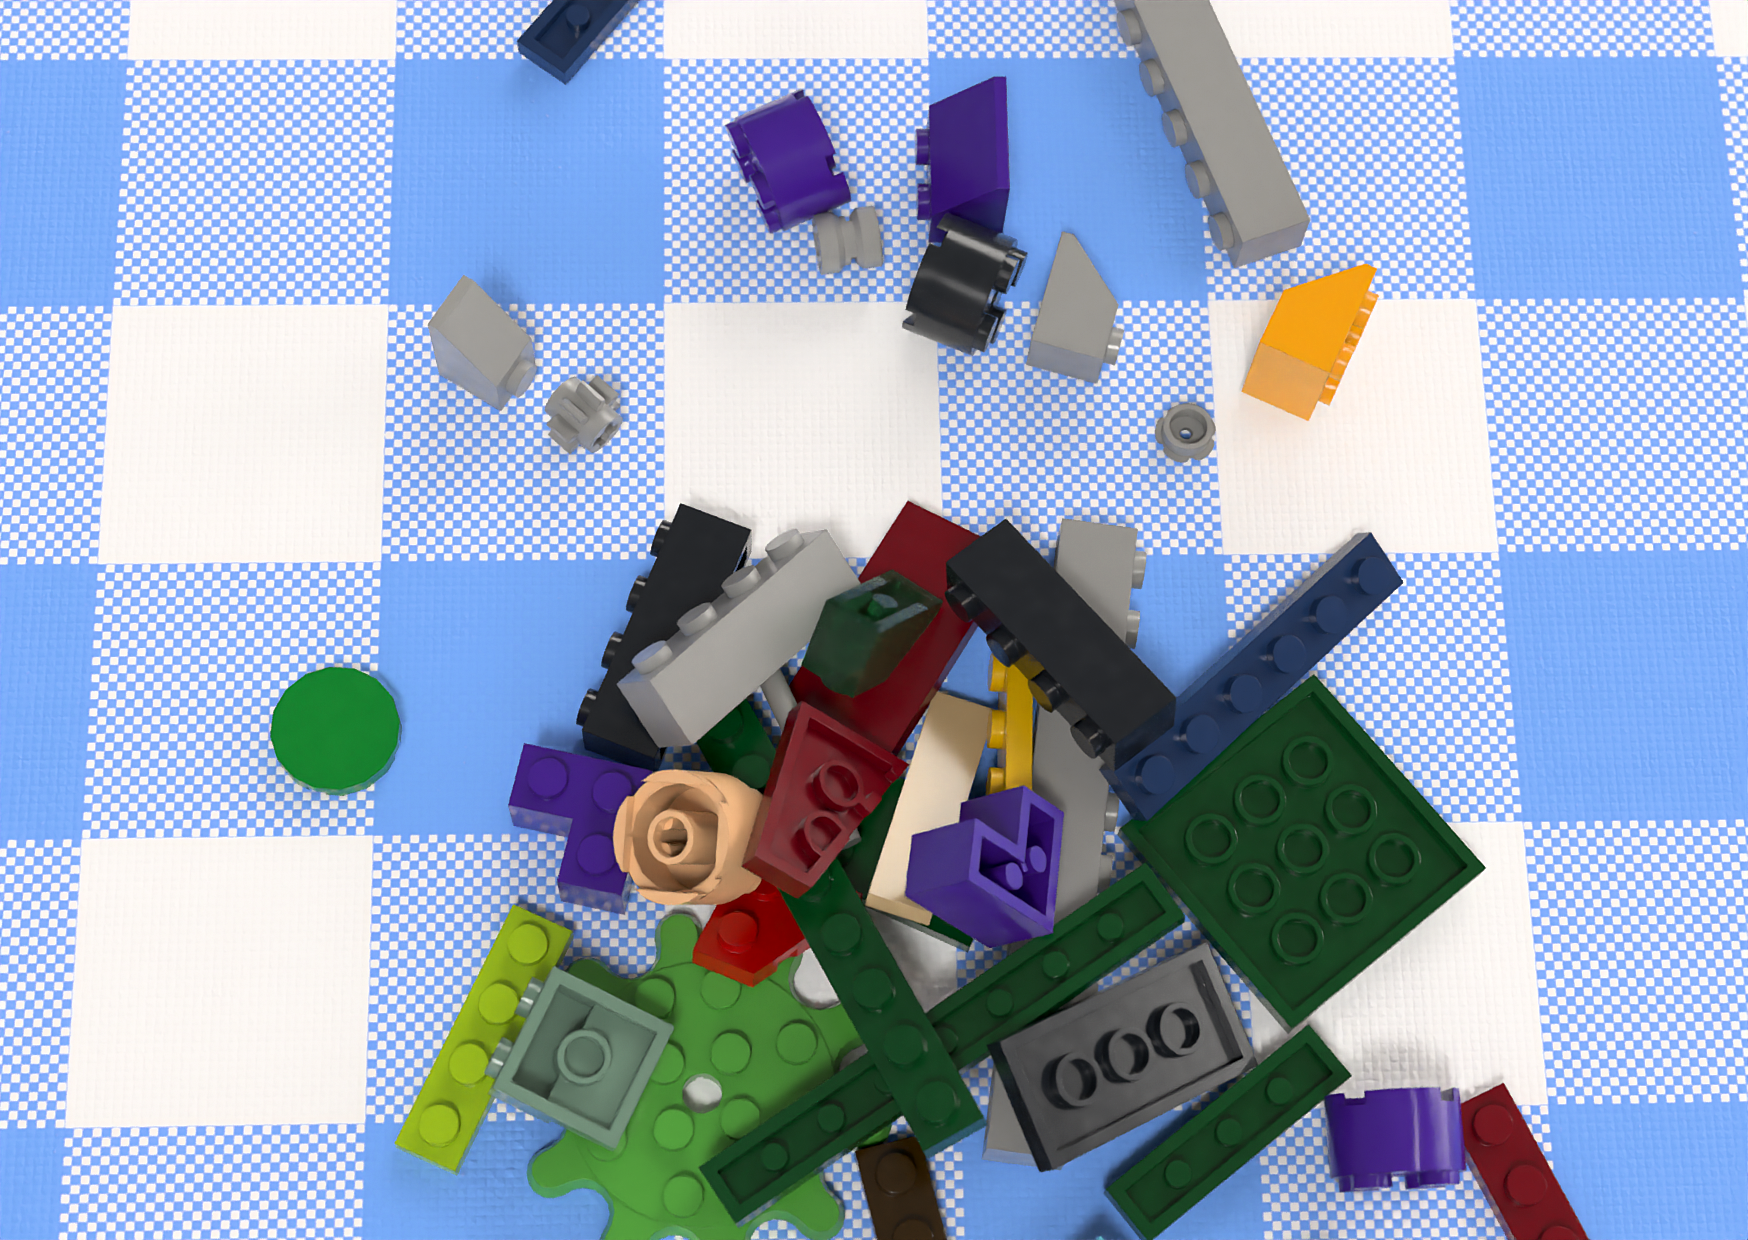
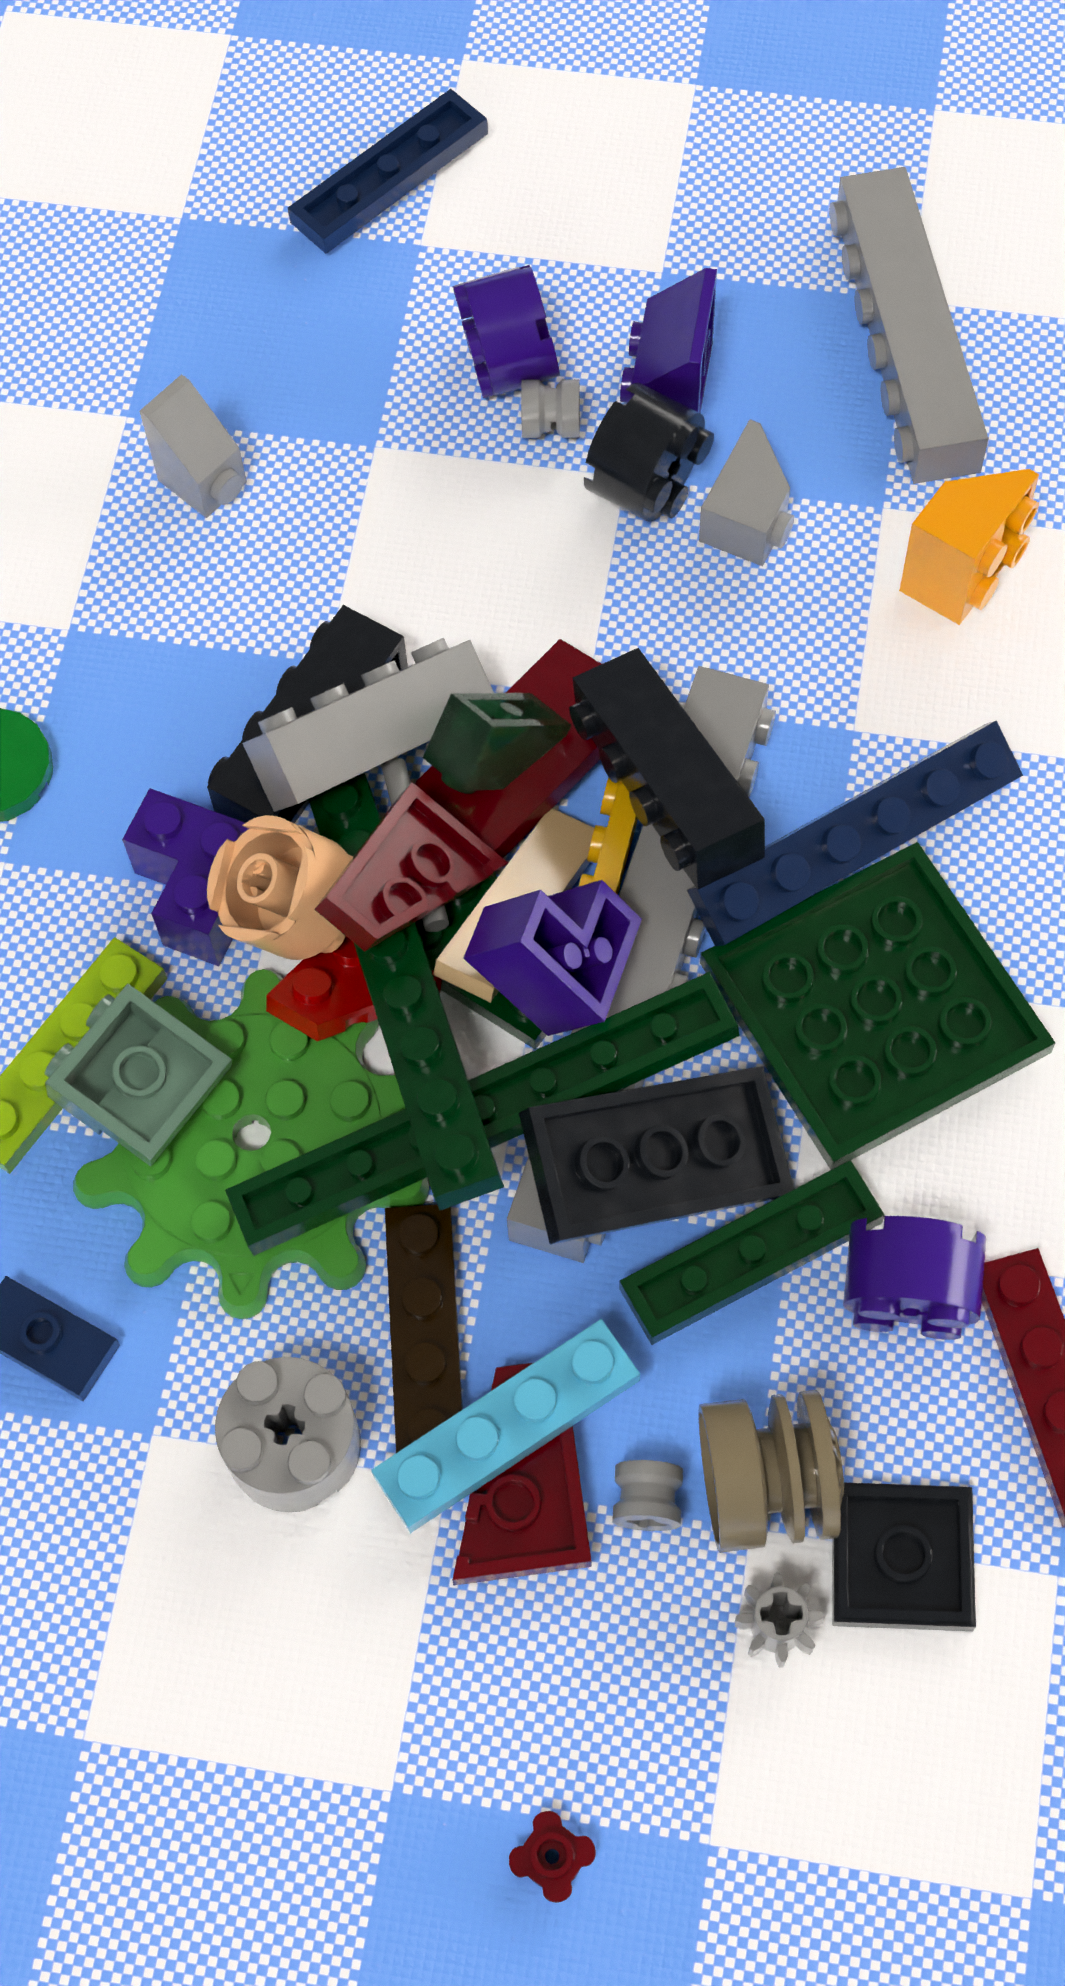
camera: 20 degrees right, 5 degrees down
light grey gear [545,375,623,454] -> none
light grey plate [1155,403,1216,463] -> none

